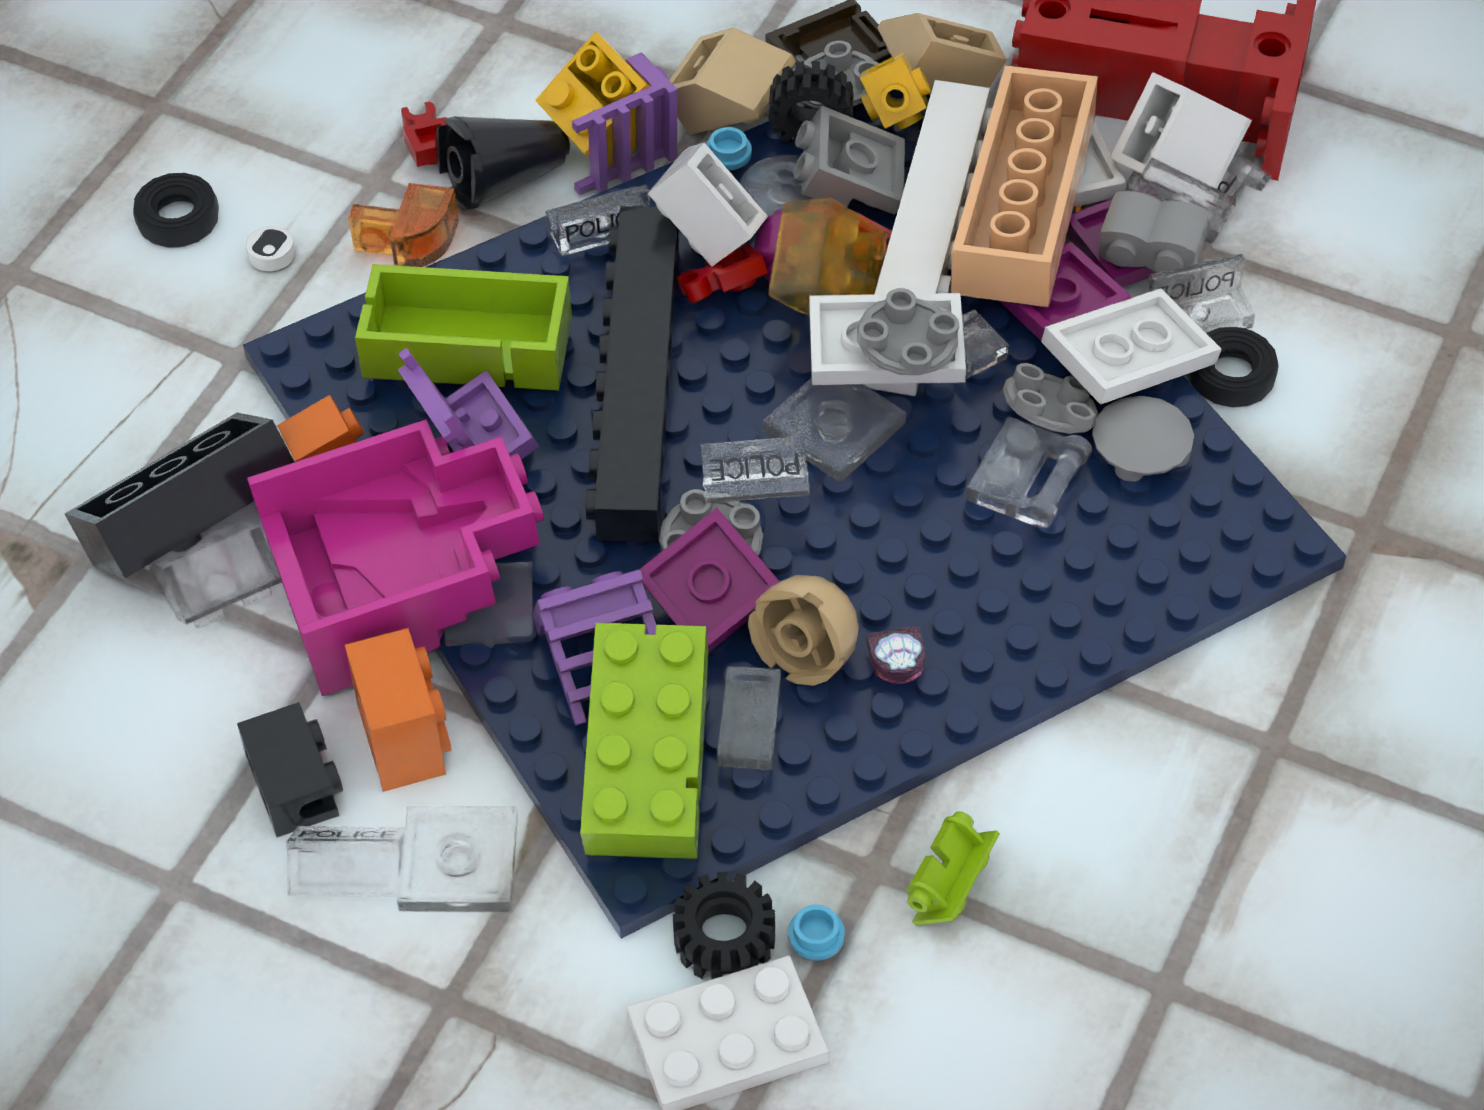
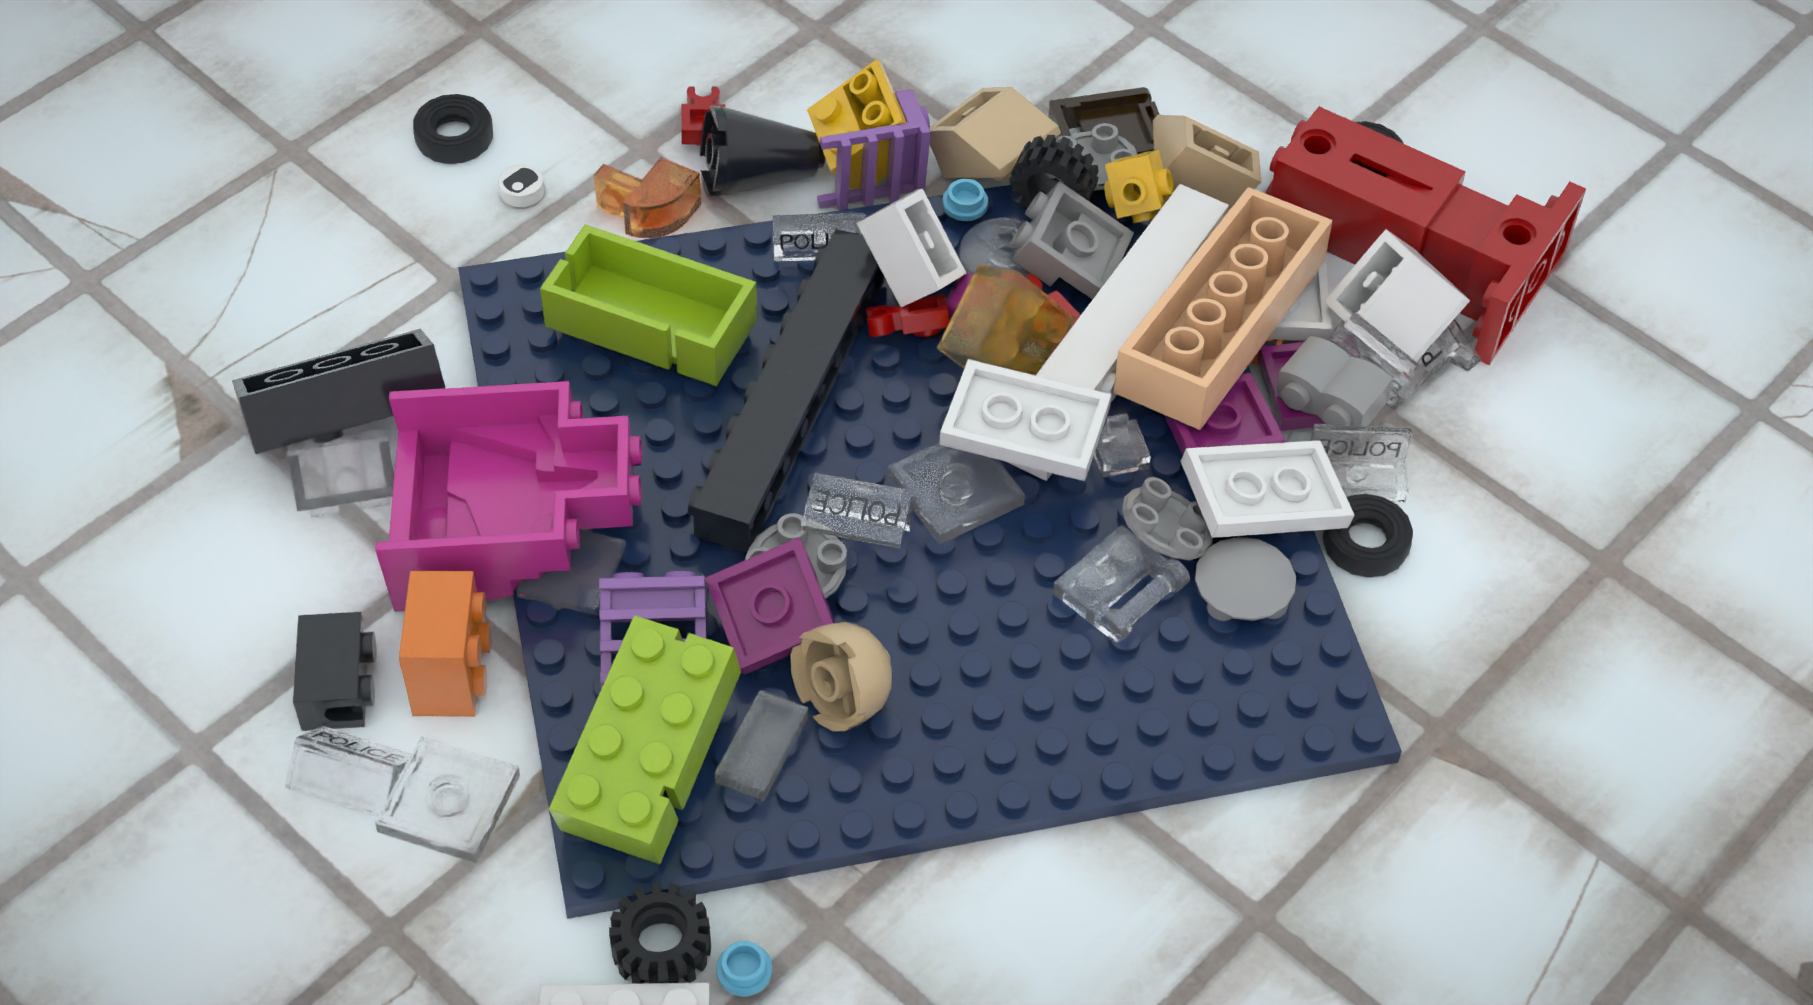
camera: 15 degrees right, 0 degrees up
orange brick [277,395,365,462] -> none
medium lavender plate [398,348,540,459] -> none
light grey dish [857,288,959,375] -> none
tile [866,626,925,684] -> none
lime hinge [906,811,1000,925] -> none

